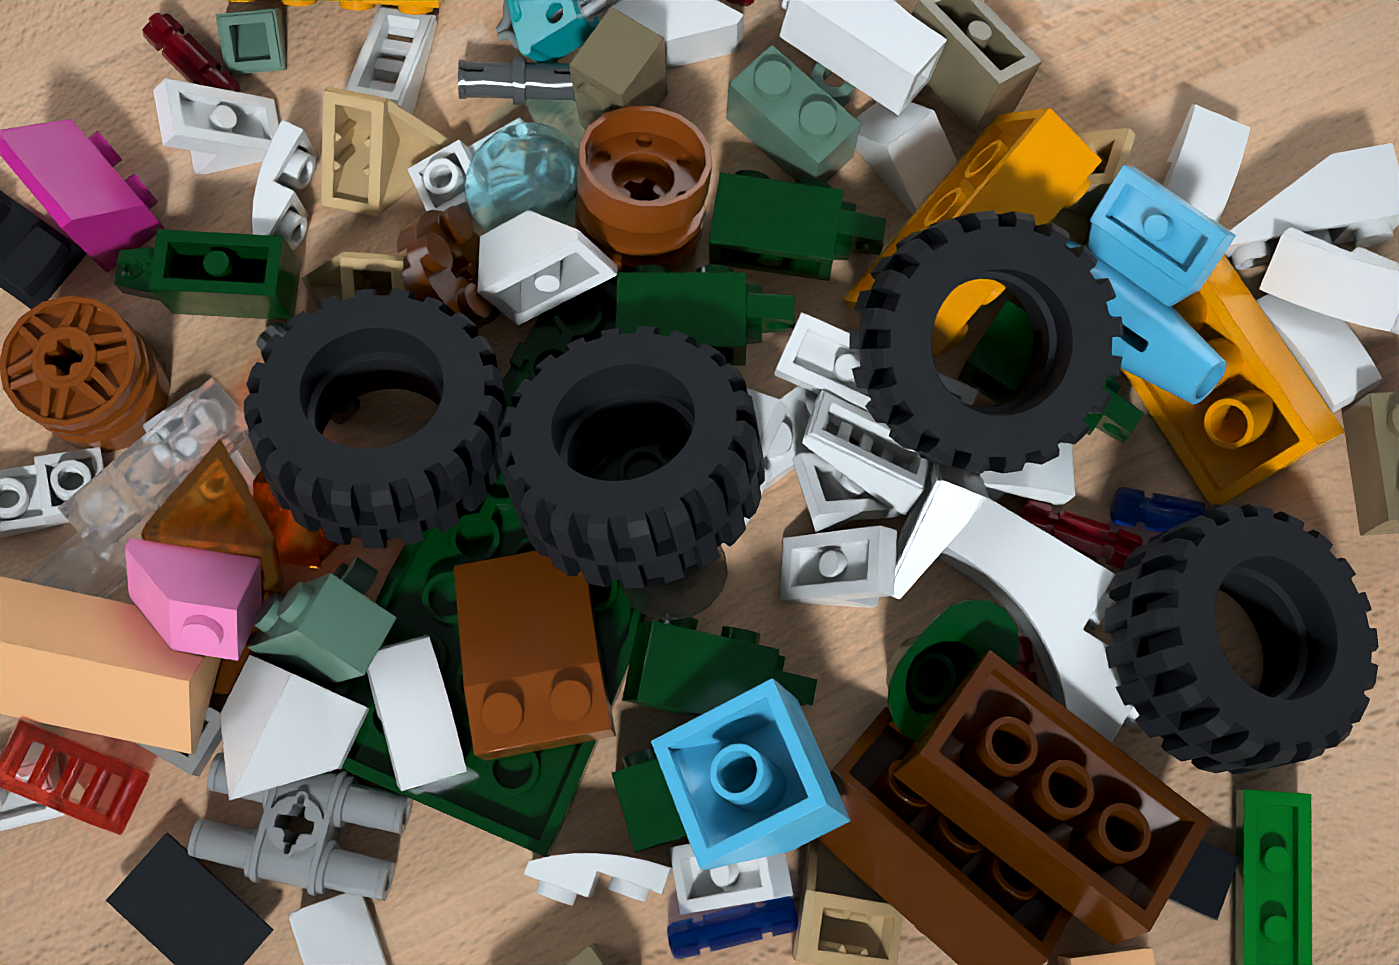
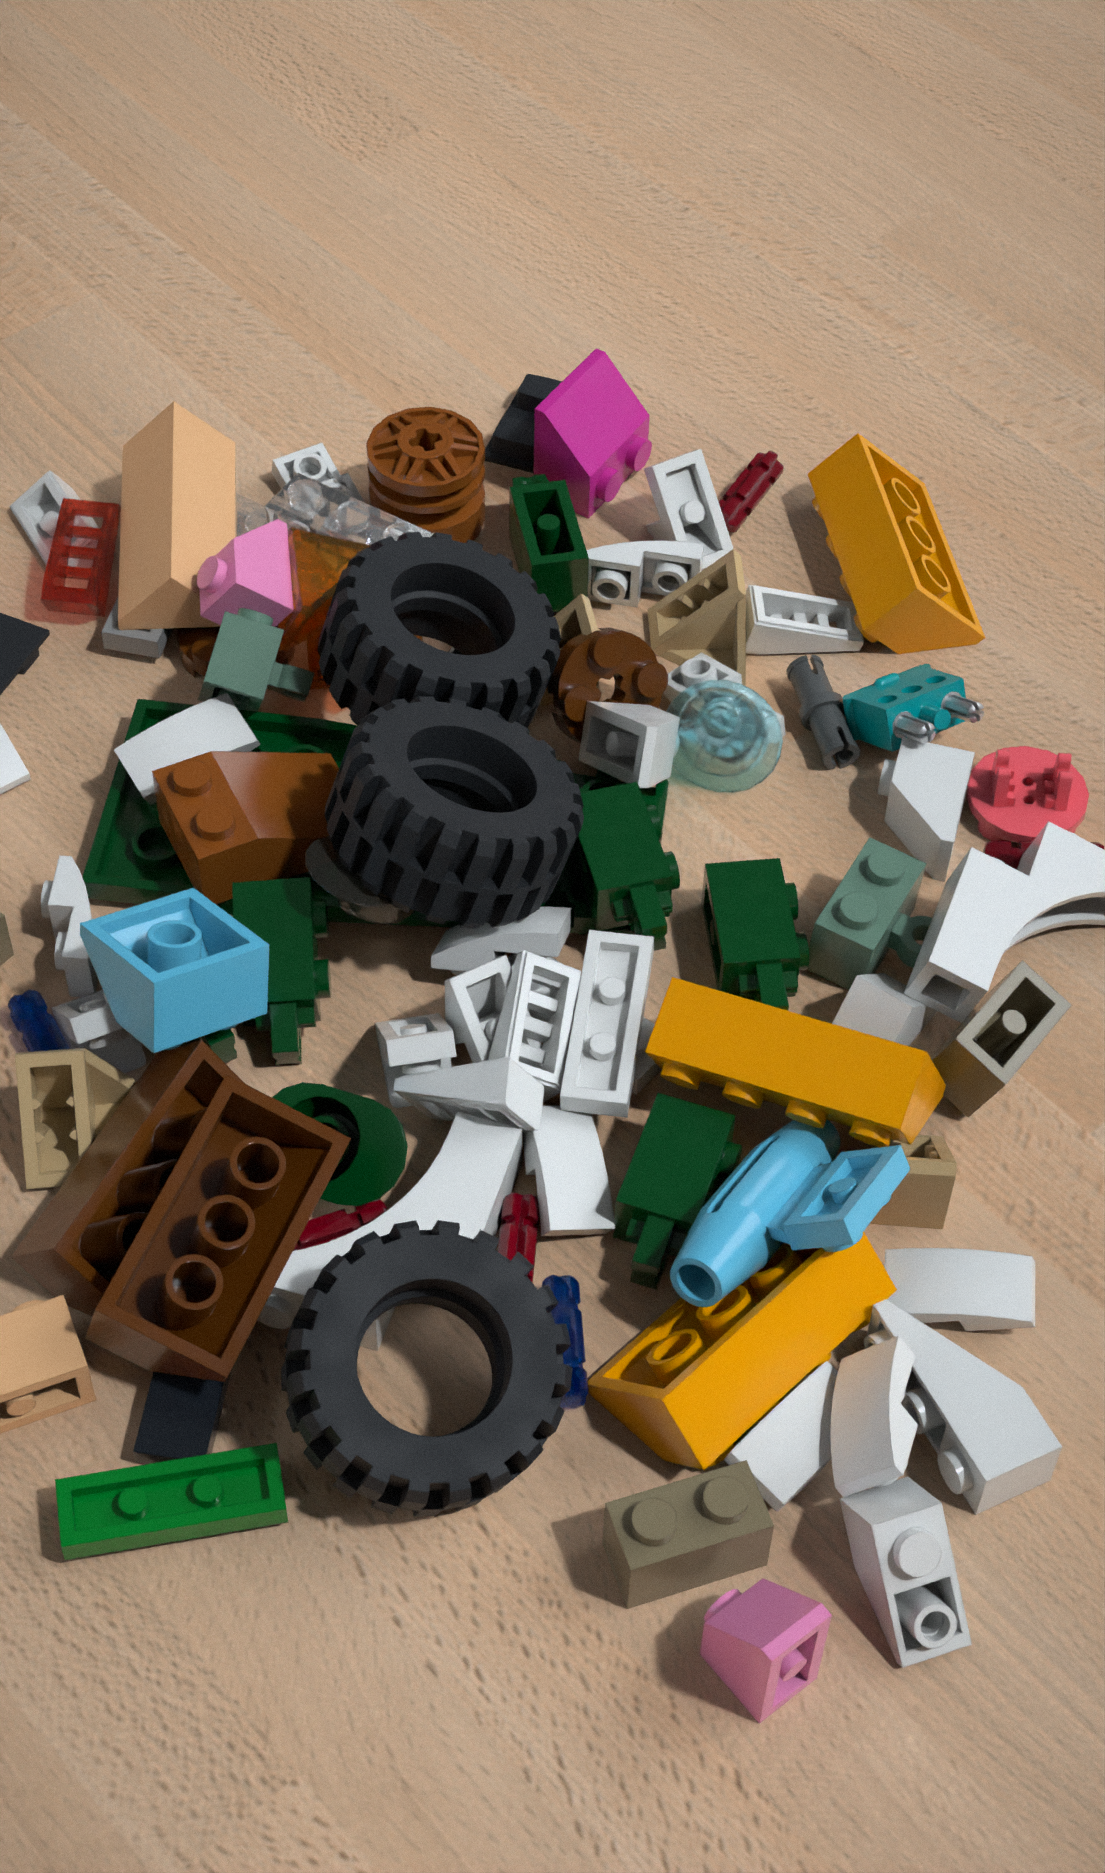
camera: 70 degrees right, 25 degrees down
light grey pin [188,753,412,901] -> none
sand green slope [216,7,287,75] -> none
white slope [220,655,369,801] -> none
dark tan brick [569,6,668,131] -> none
dark orange wheel [575,106,712,272] -> none
black tyre [849,210,1124,474] -> none

